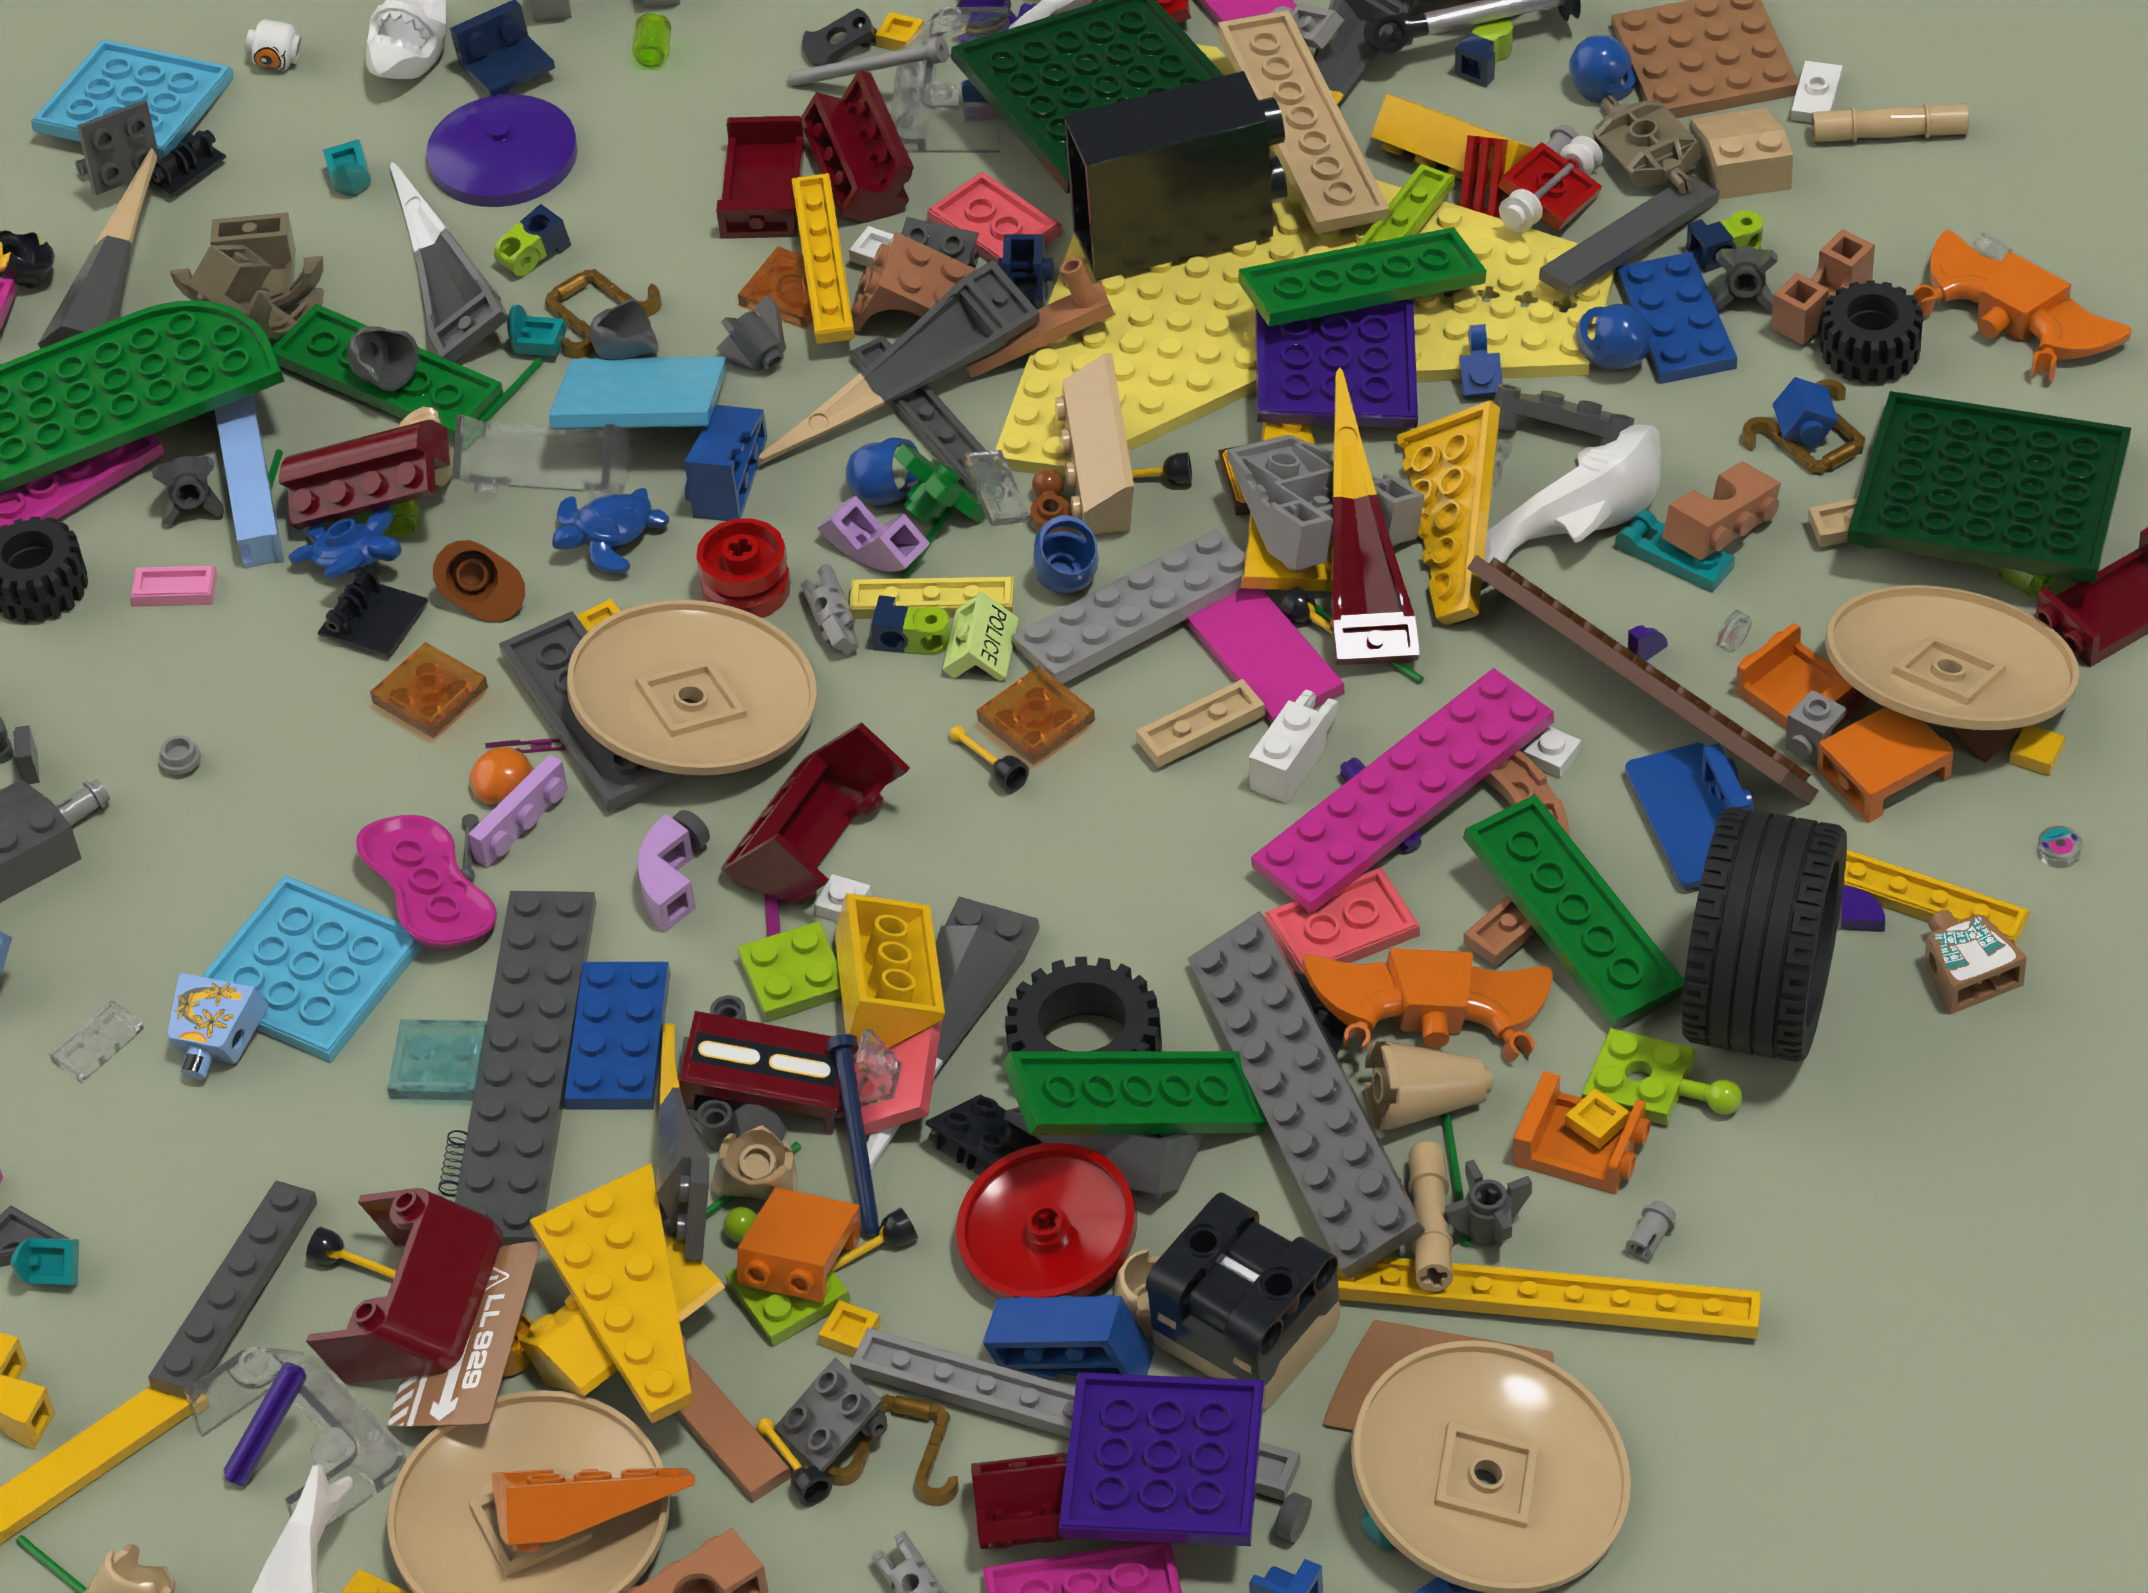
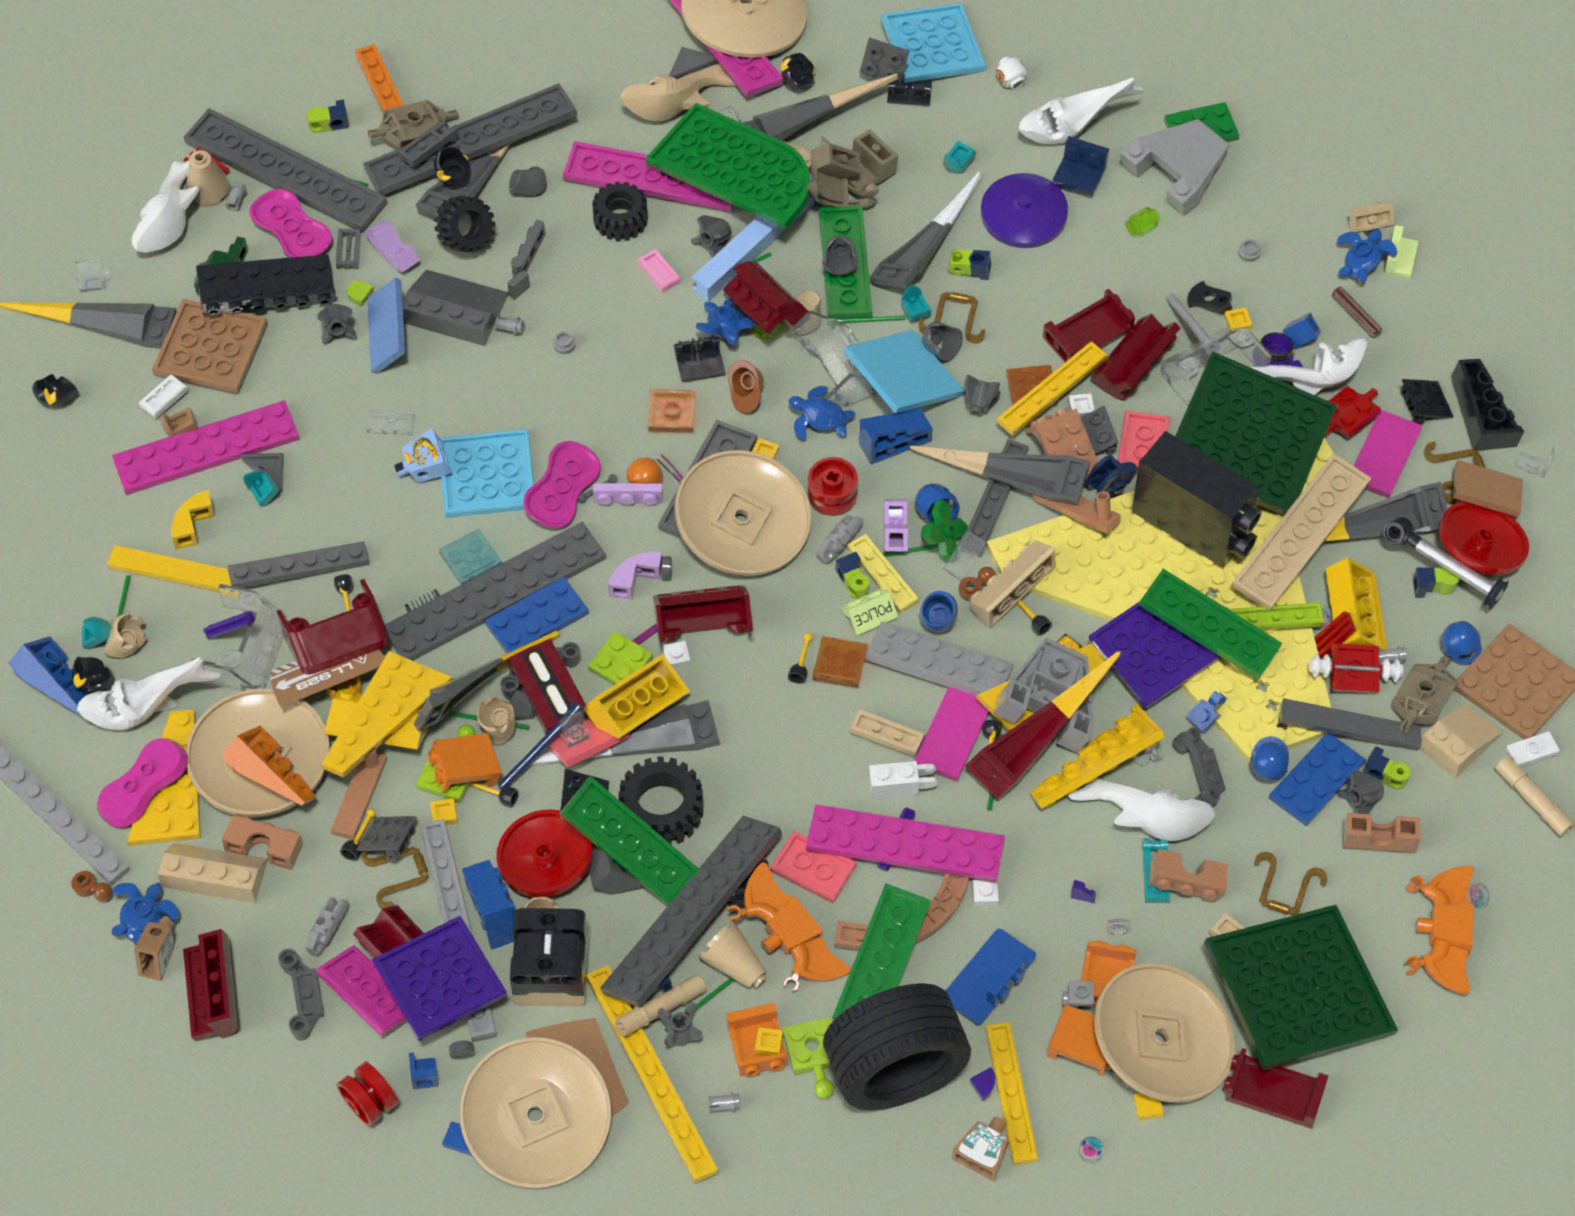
camera: 50 degrees right, 10 degrees up
light grey plate [1271,4,1344,49] -> none
reddish brown plate [1467,555,1819,804] -> none
blue brick [1772,377,1838,448] -> none
black tyre [1820,280,1923,384] -> none

